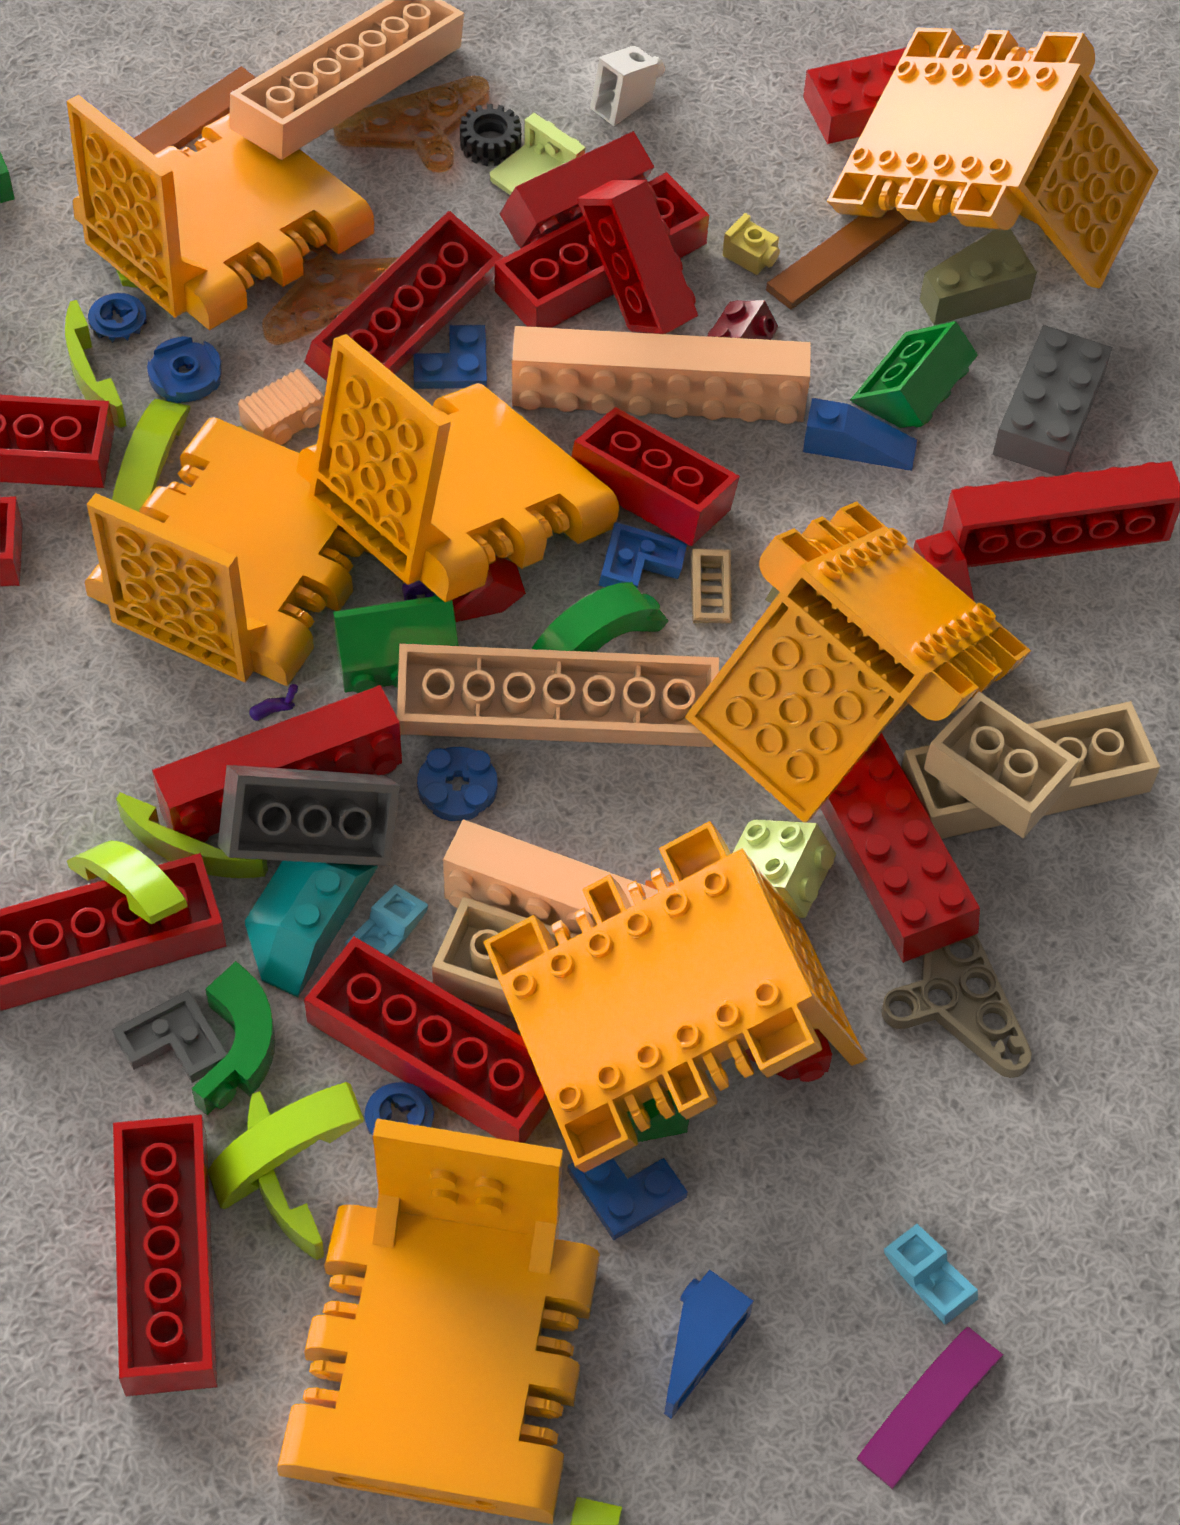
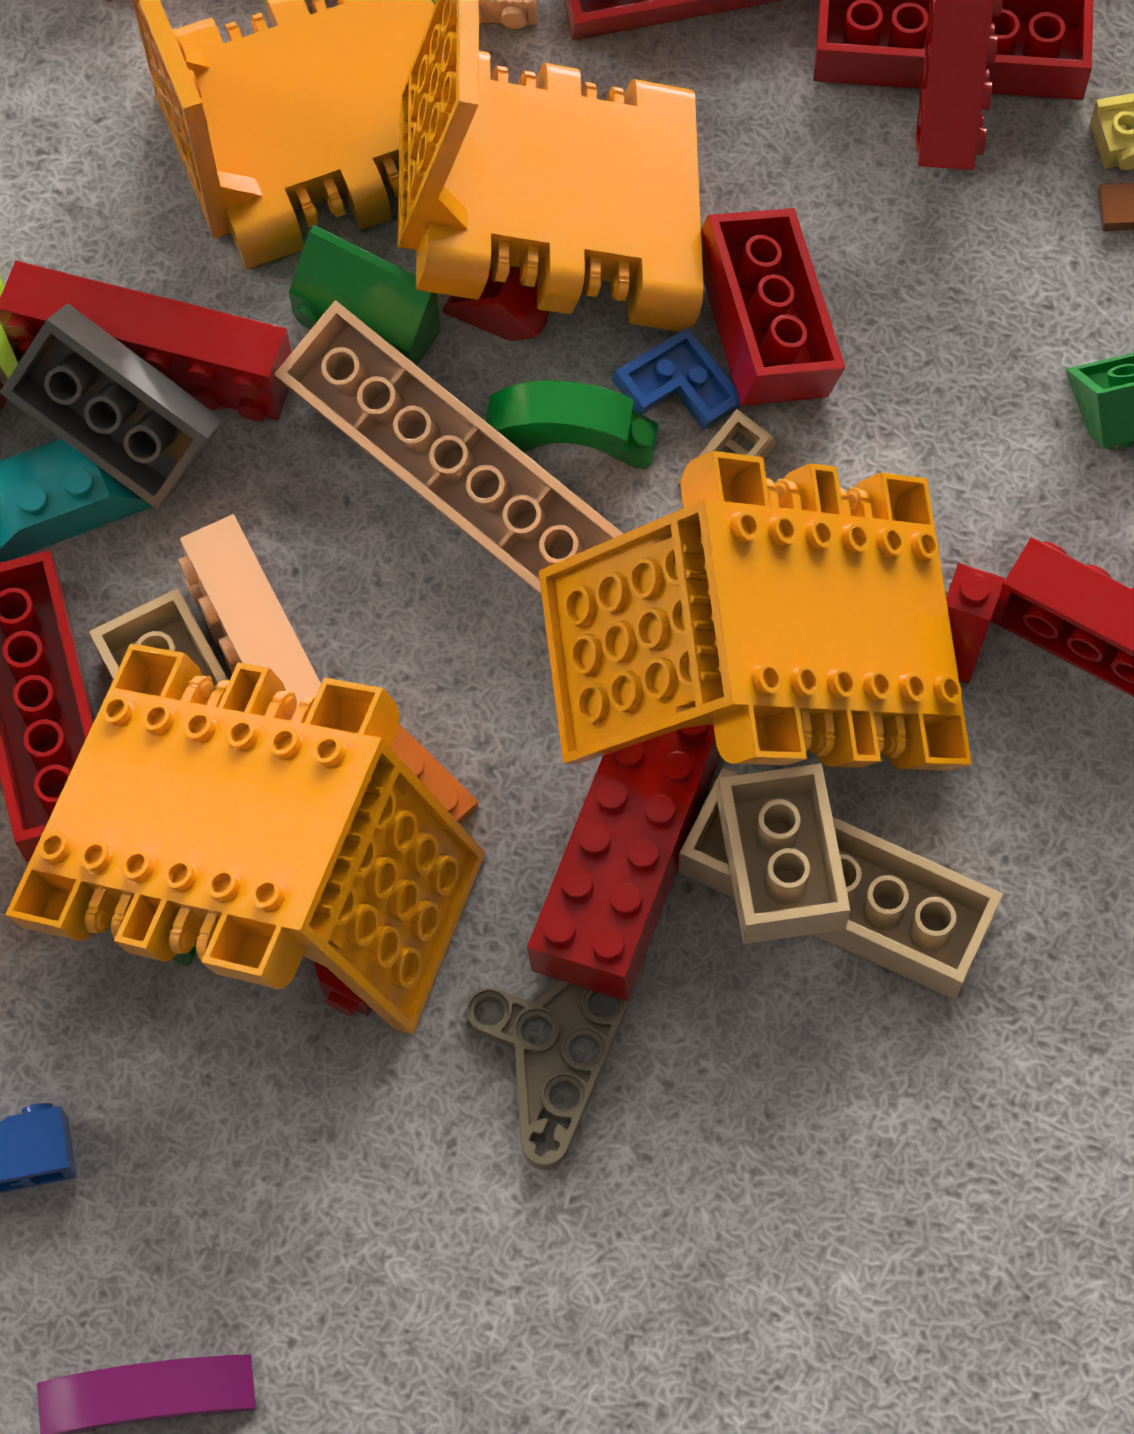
camera: 45 degrees right, 10 degrees up
dark purple piece [249,684,298,721] -> none
medium azure slope [344,885,428,958] -> none
blue plate [414,325,487,389] -> none
blue plate [417,747,498,821] -> none
light nougat brick [512,326,811,424] -> none
blue plate [567,1158,688,1240] -> none
dark red bracket [707,300,778,340] -> none
yellowish green bracket [733,820,836,918] -> none
blue slope [803,398,917,471] -> none
medium azure slope [884,1224,978,1325] -> none

